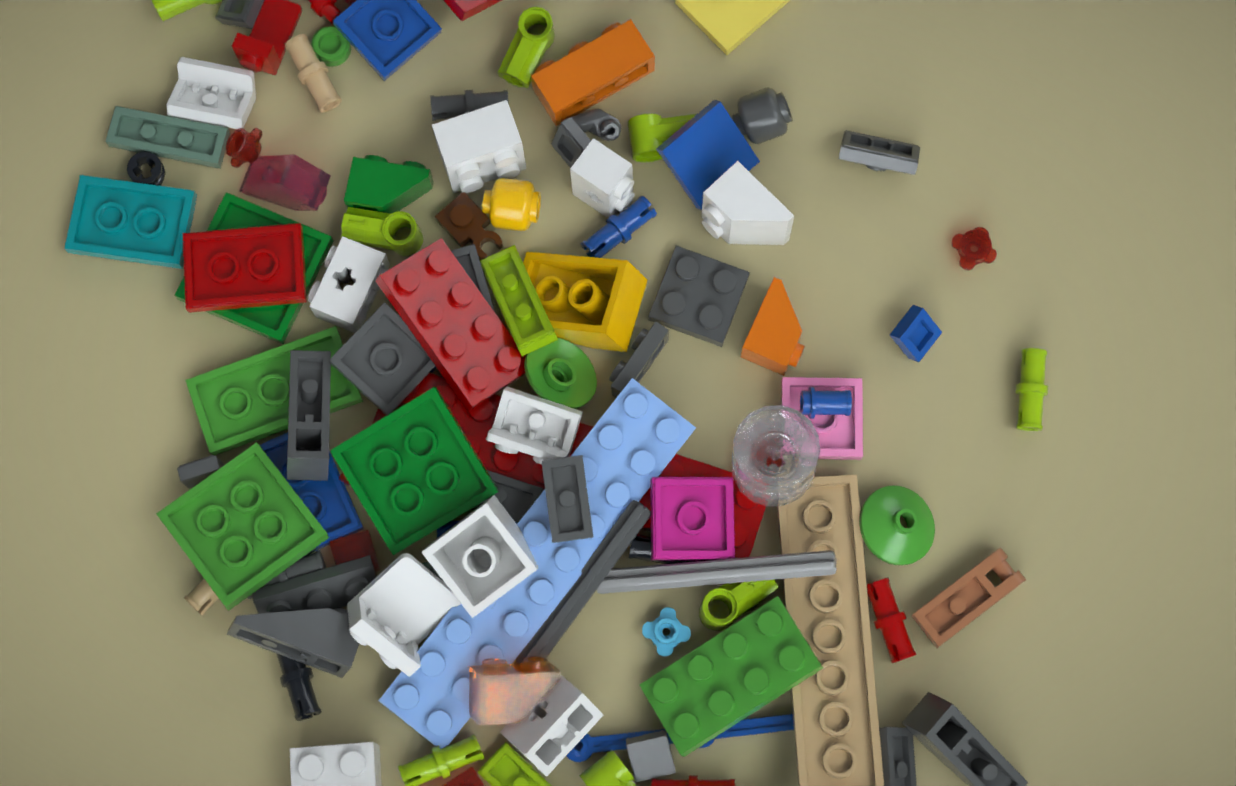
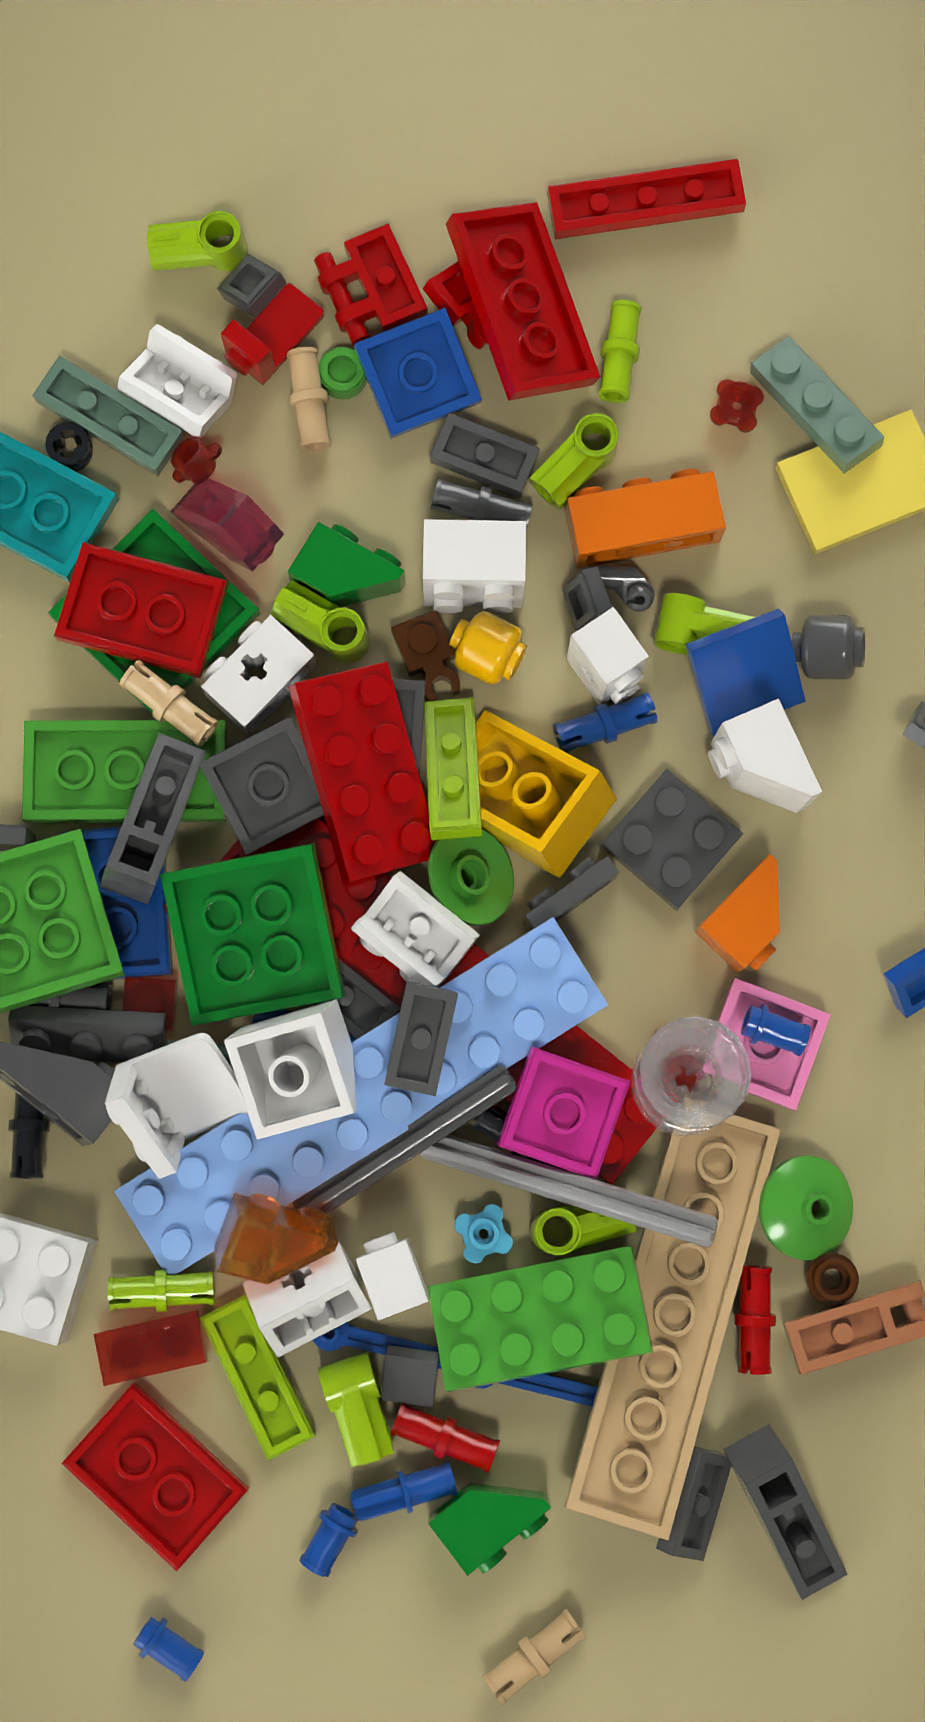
camera: 15 degrees right, 5 degrees up
none -> tan pin [119,660,219,747]
none -> white brick [356,1232,430,1321]
none -> dark grey plate [430,413,540,498]
none -> reddish brown plate [806,1253,859,1305]

